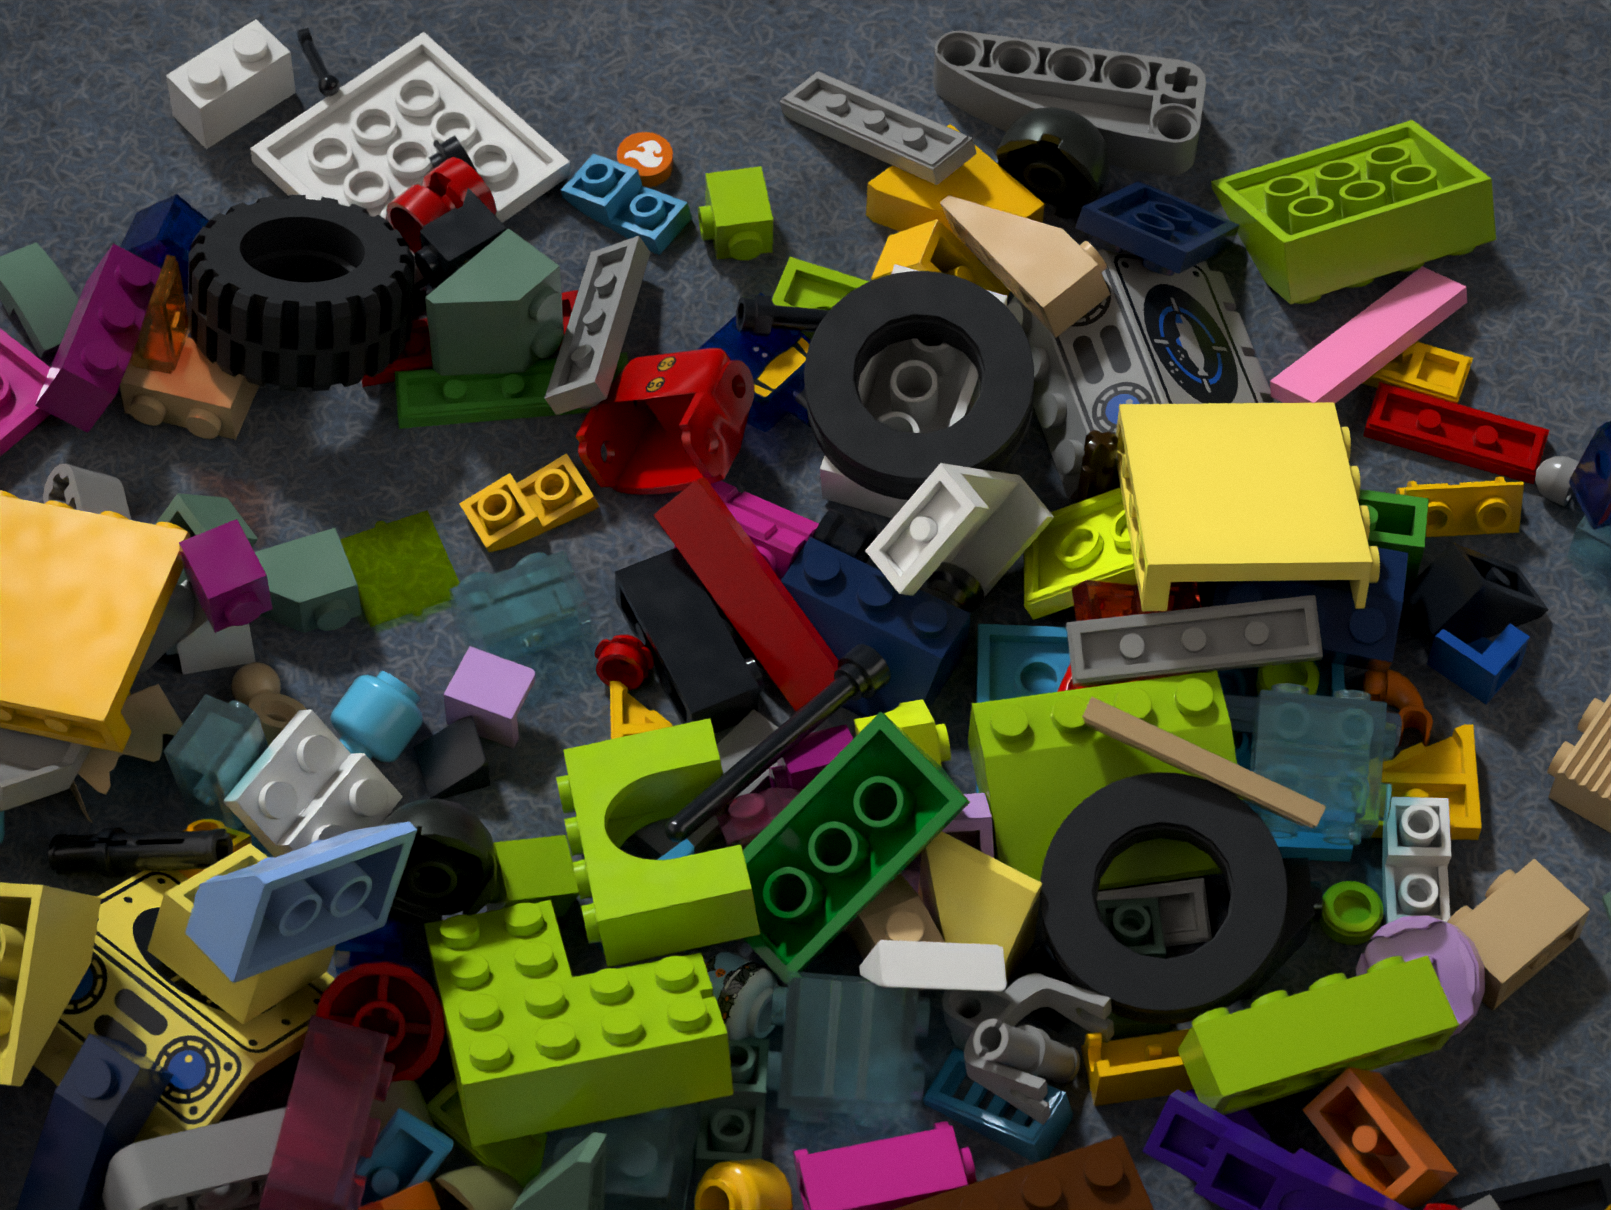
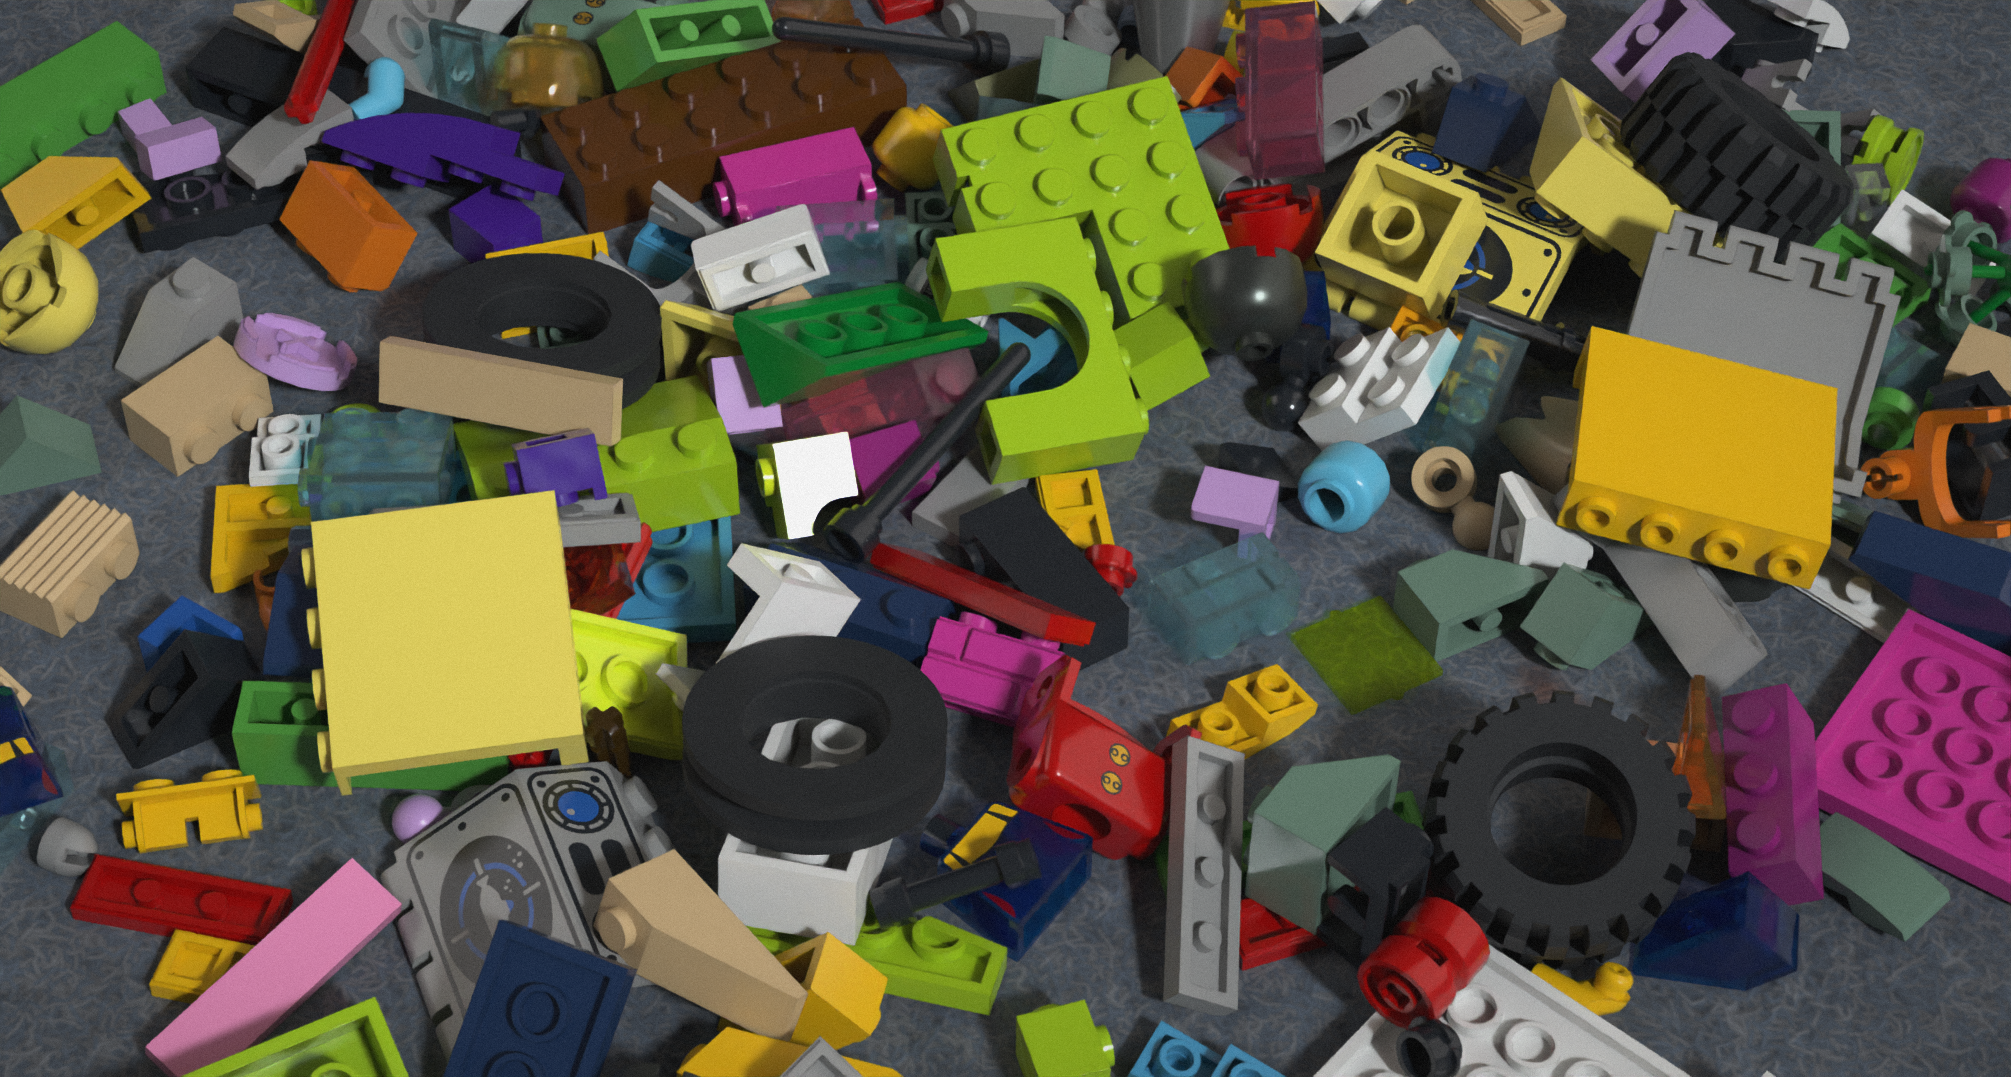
camera: 175 degrees right, 10 degrees down
magenta brick [179,519,273,633] -> none
light blue slope [185,822,418,983] -> none
light grey pin [973,1018,1080,1084] -> none
lime brick [1177,955,1459,1115] -> none
none -> light grey slope [114,257,243,388]
none -> dark purple brick [503,428,608,507]

